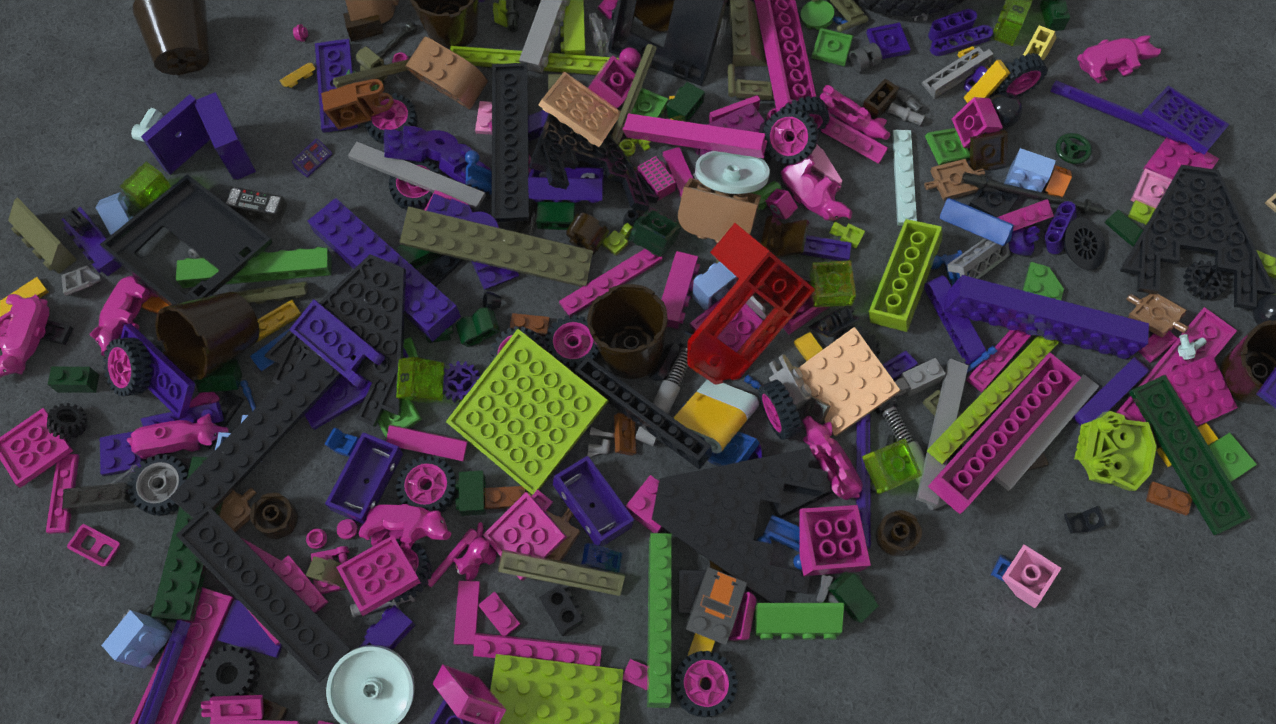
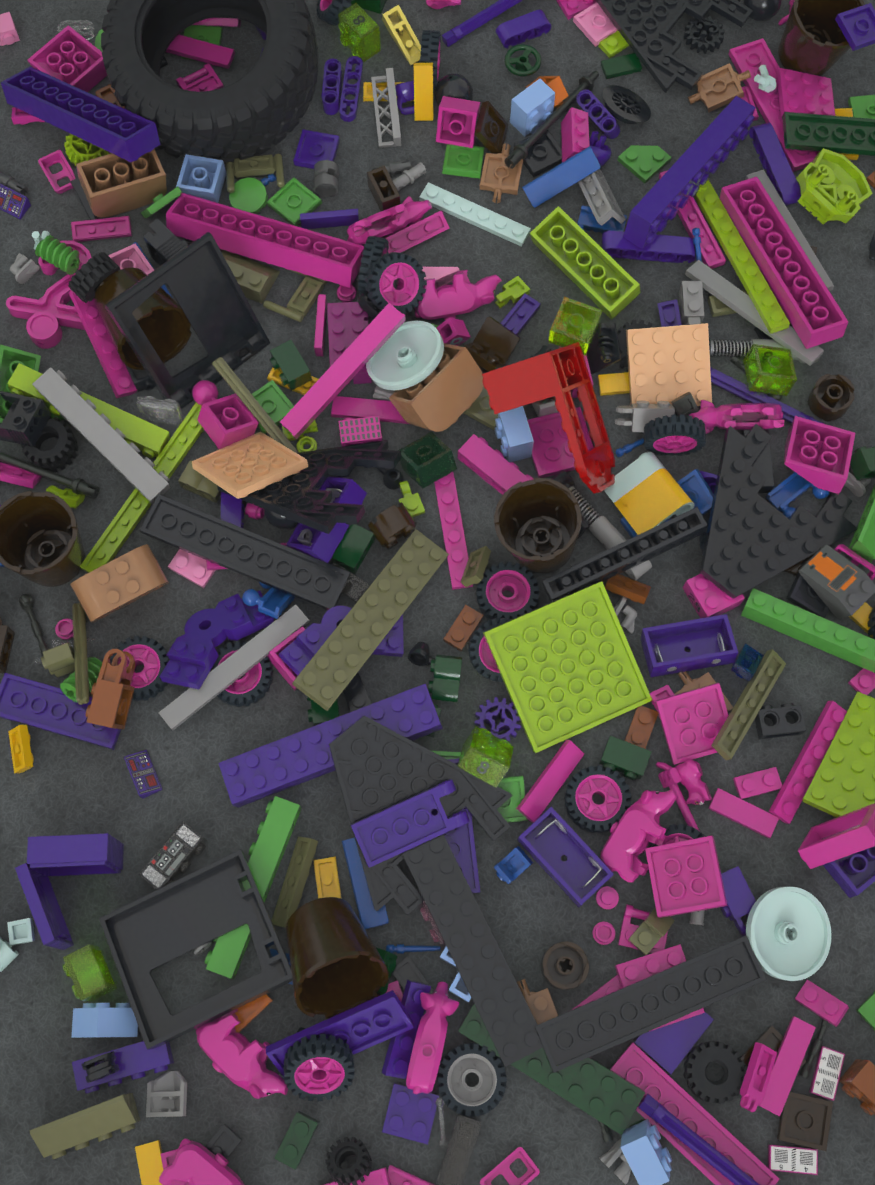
camera: 65 degrees left, 5 degrees up
none -> dark purple tile [300,209,359,229]
none -> olive plate [461,546,491,587]
none -> dark purple beam [496,9,551,48]

